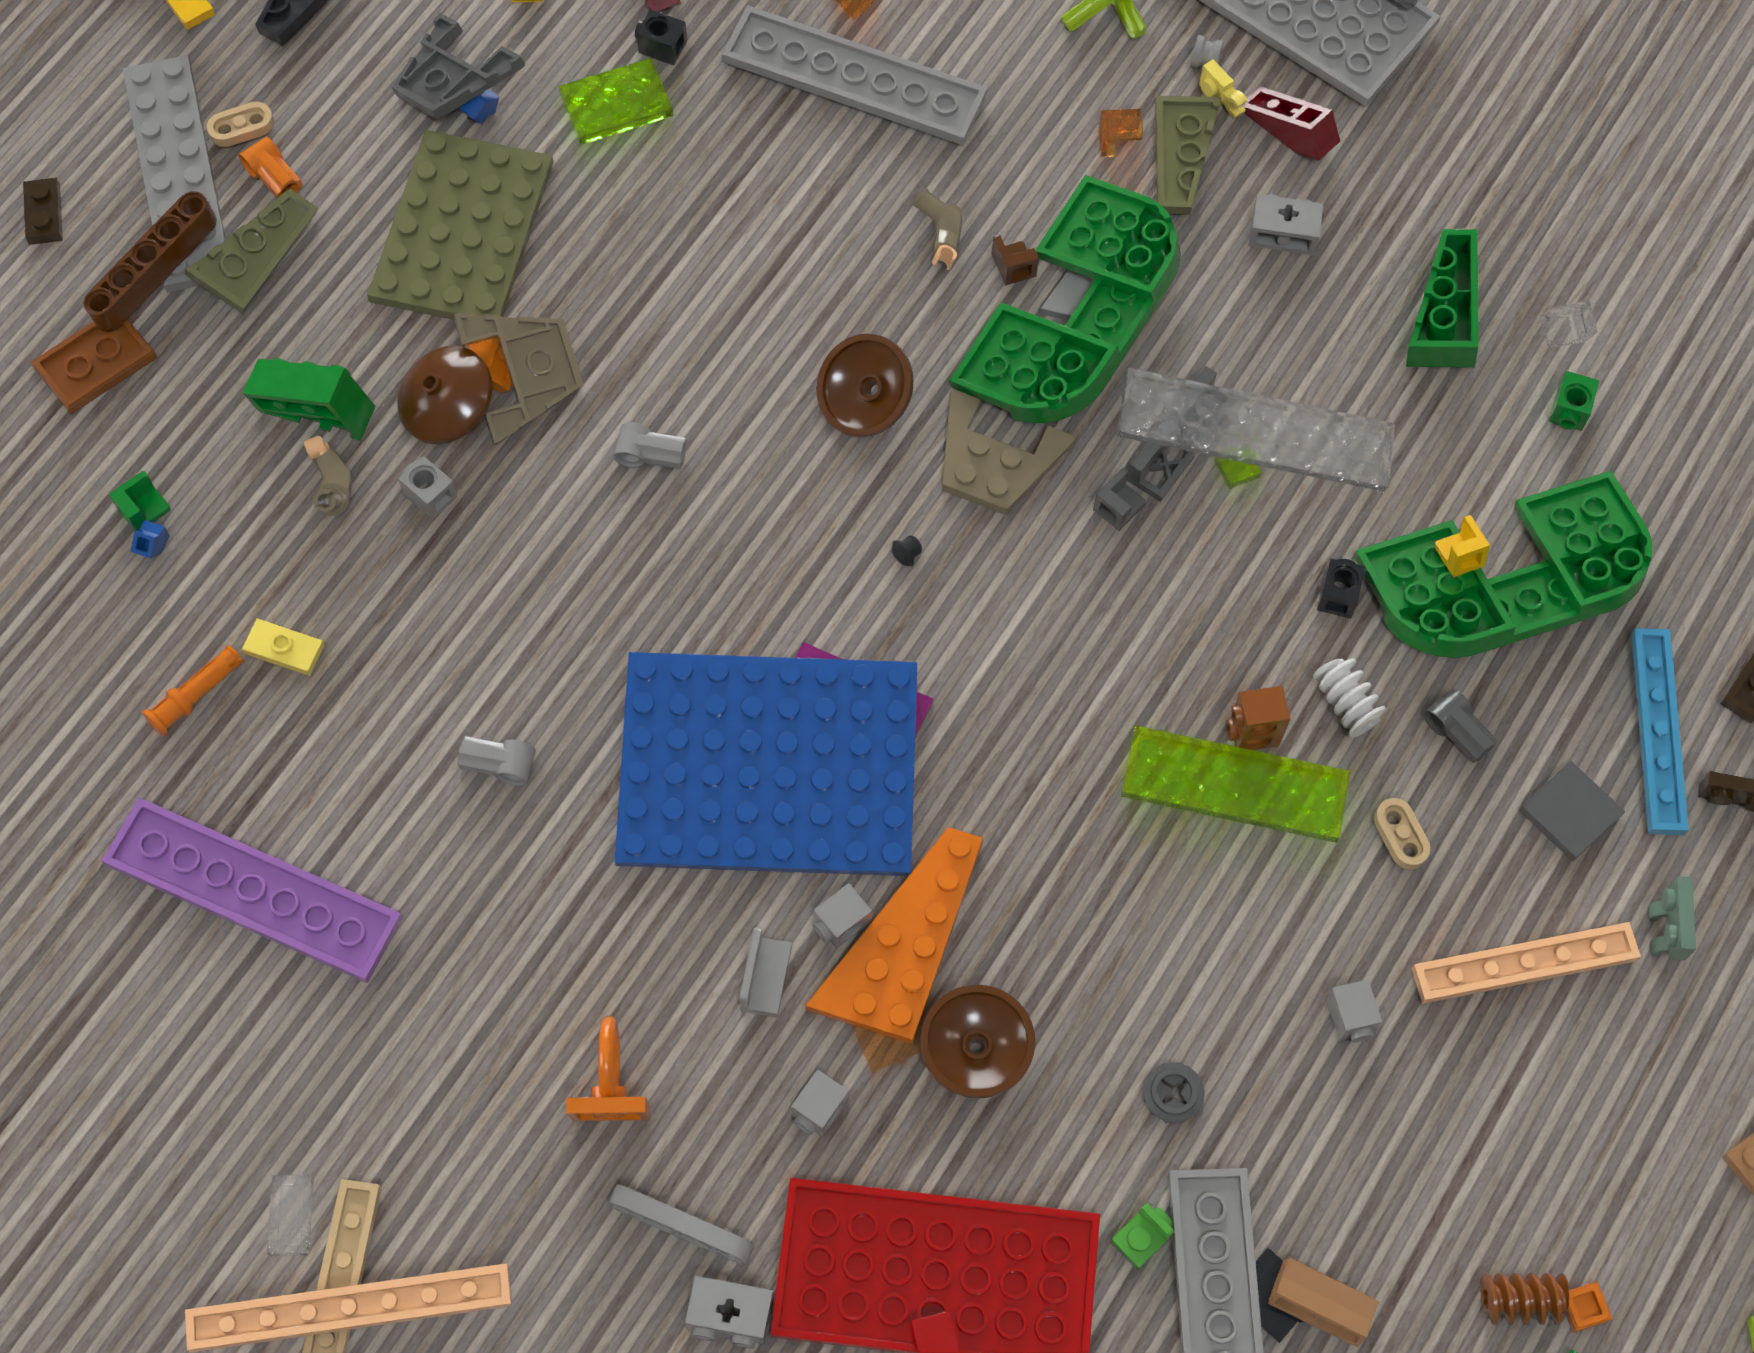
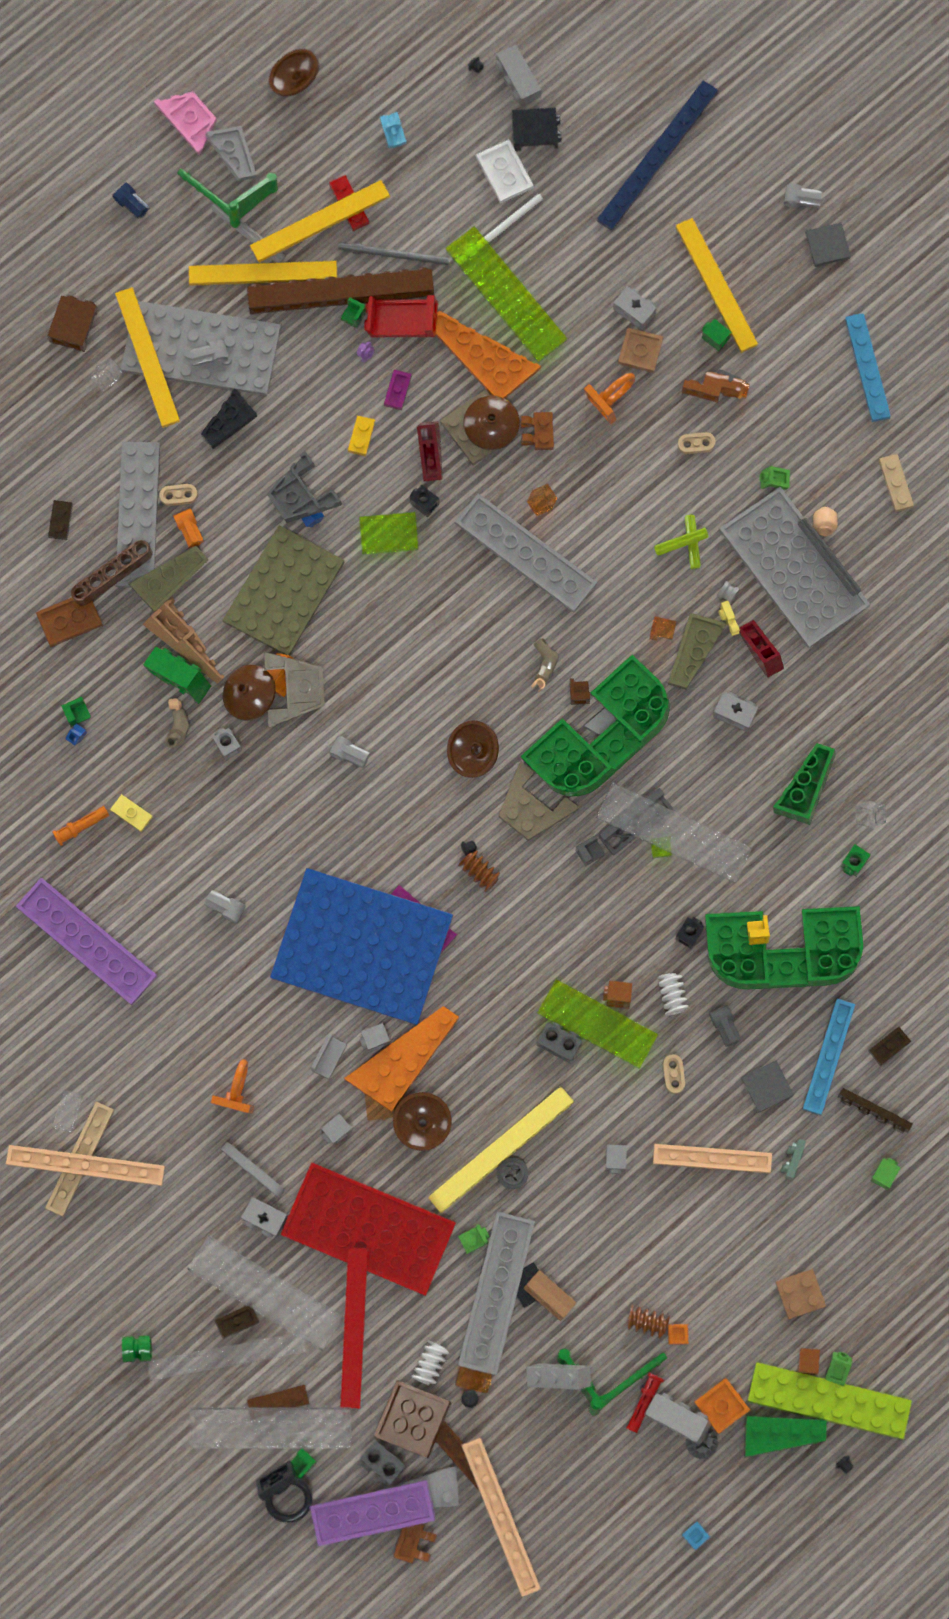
camera: 20 degrees right, 10 degrees up
none -> medium nougat wedge [142,597,224,684]
none -> light yellow beam [428,1087,574,1213]
none -> dark orange piece [458,850,500,892]
none -> dark grey brick [537,1022,582,1064]

